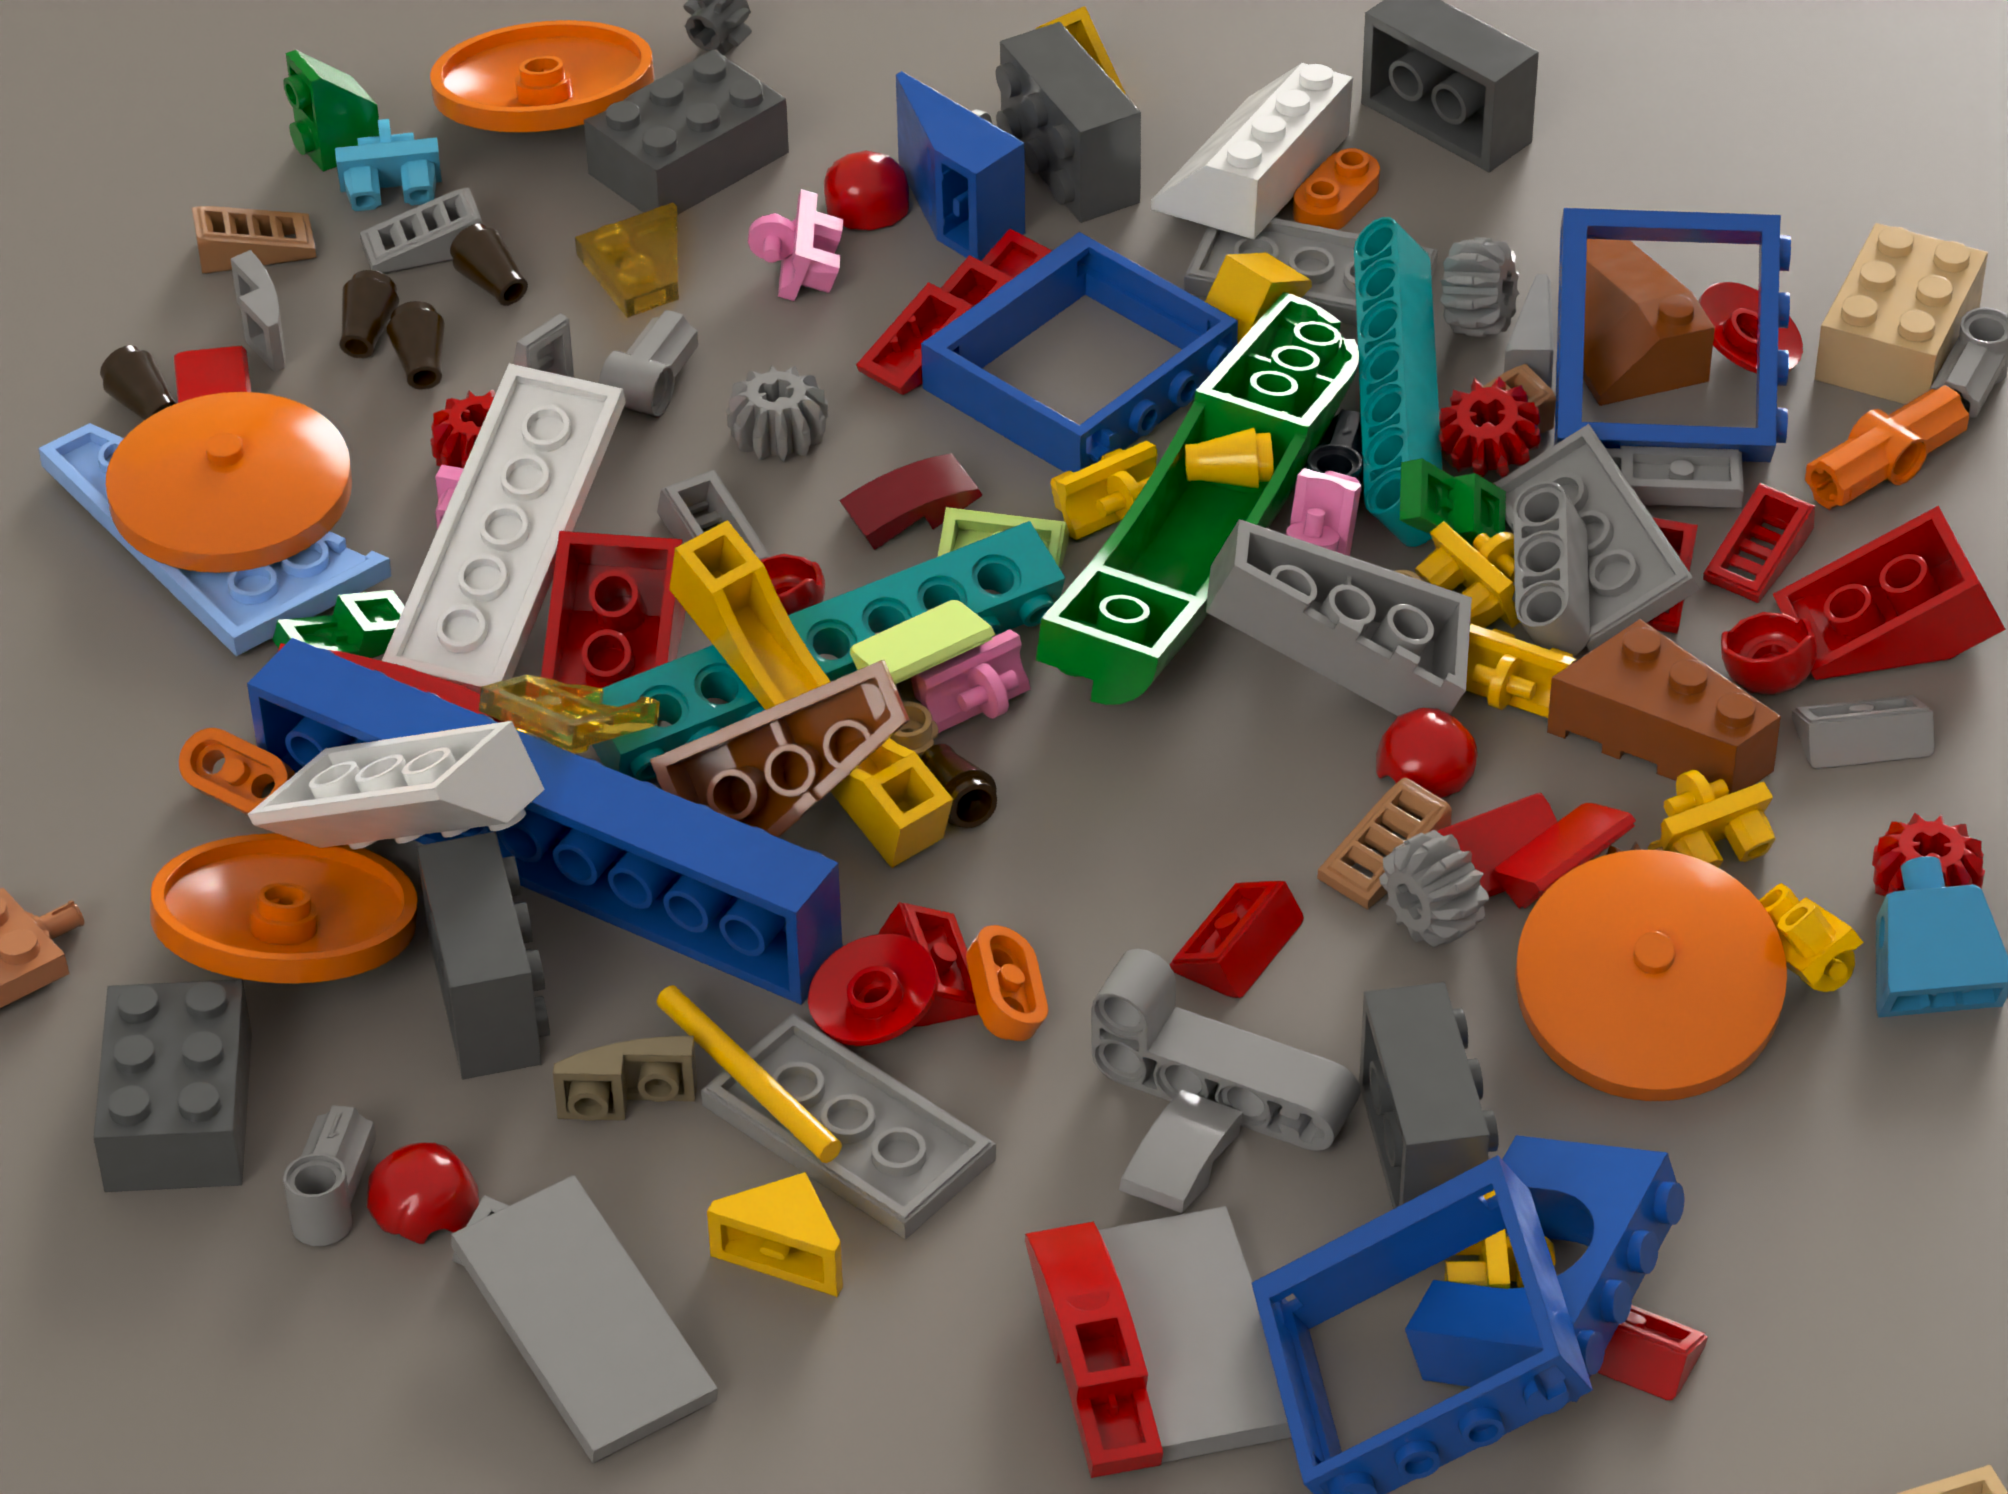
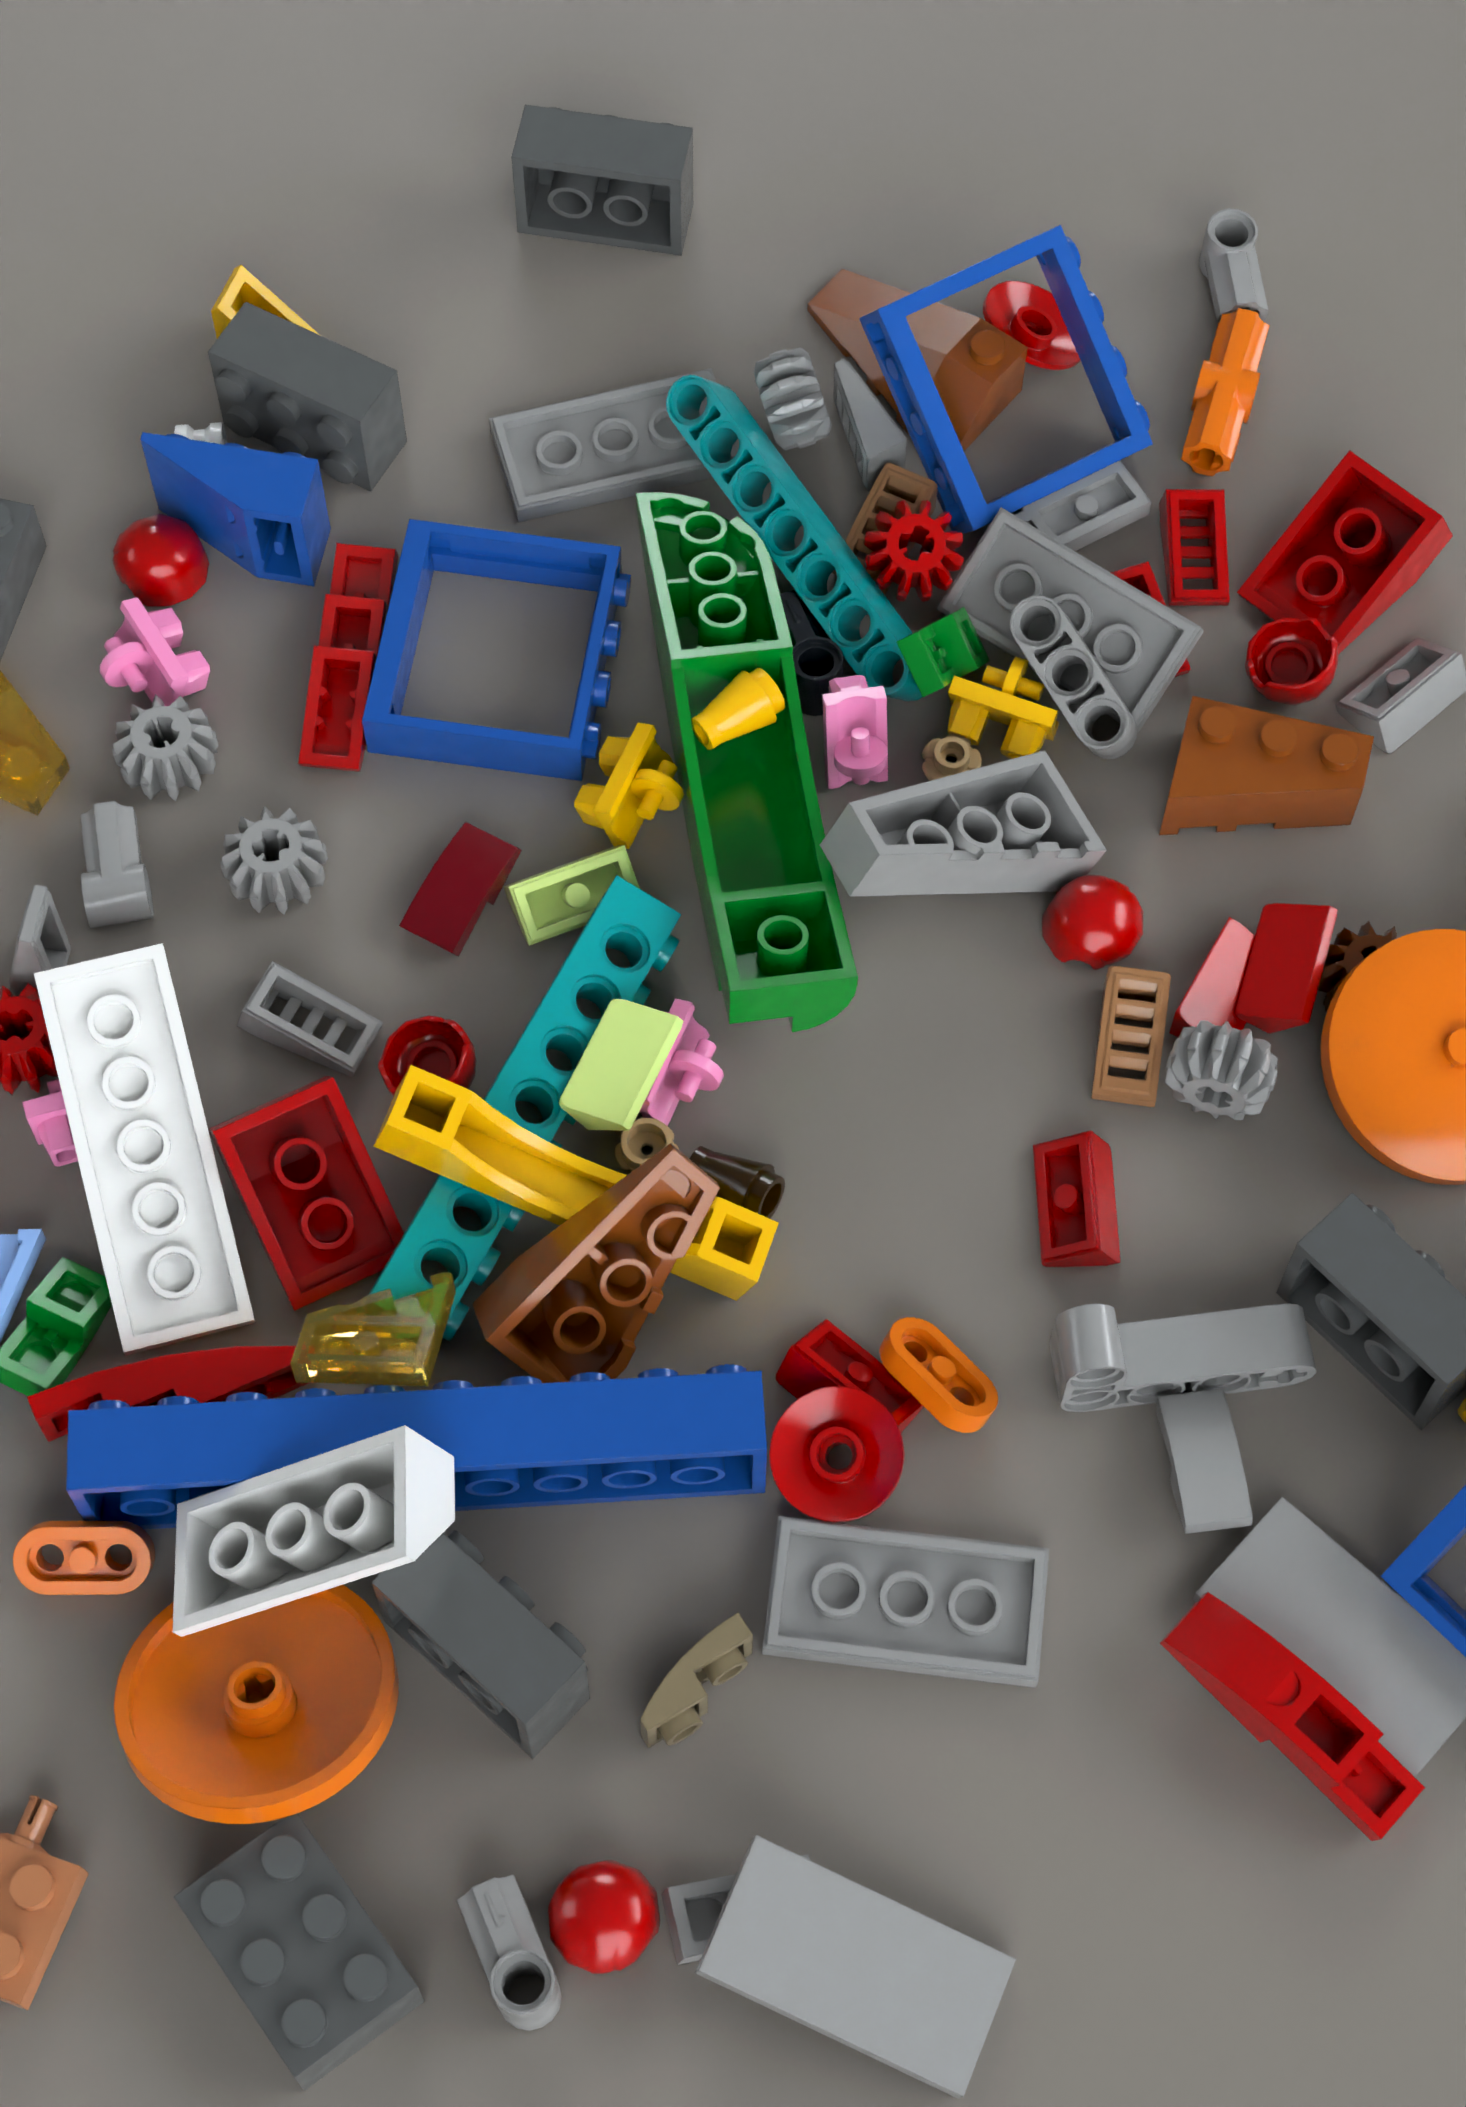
camera: 35 degrees left, 20 degrees up
yellow bar [656,985,842,1163] -> none
yellow slope [707,1172,843,1297] -> none
white slope [1151,63,1353,239] -> none
yellow slope [1205,252,1312,344] -> none
orange plate [1293,148,1380,230] -> none
yellow hips [1466,624,1576,718] -> none
yellow hips [1648,770,1776,868] -> none
tan brick [1814,223,1988,404] -> none
none -> light grey gear [112,694,219,802]

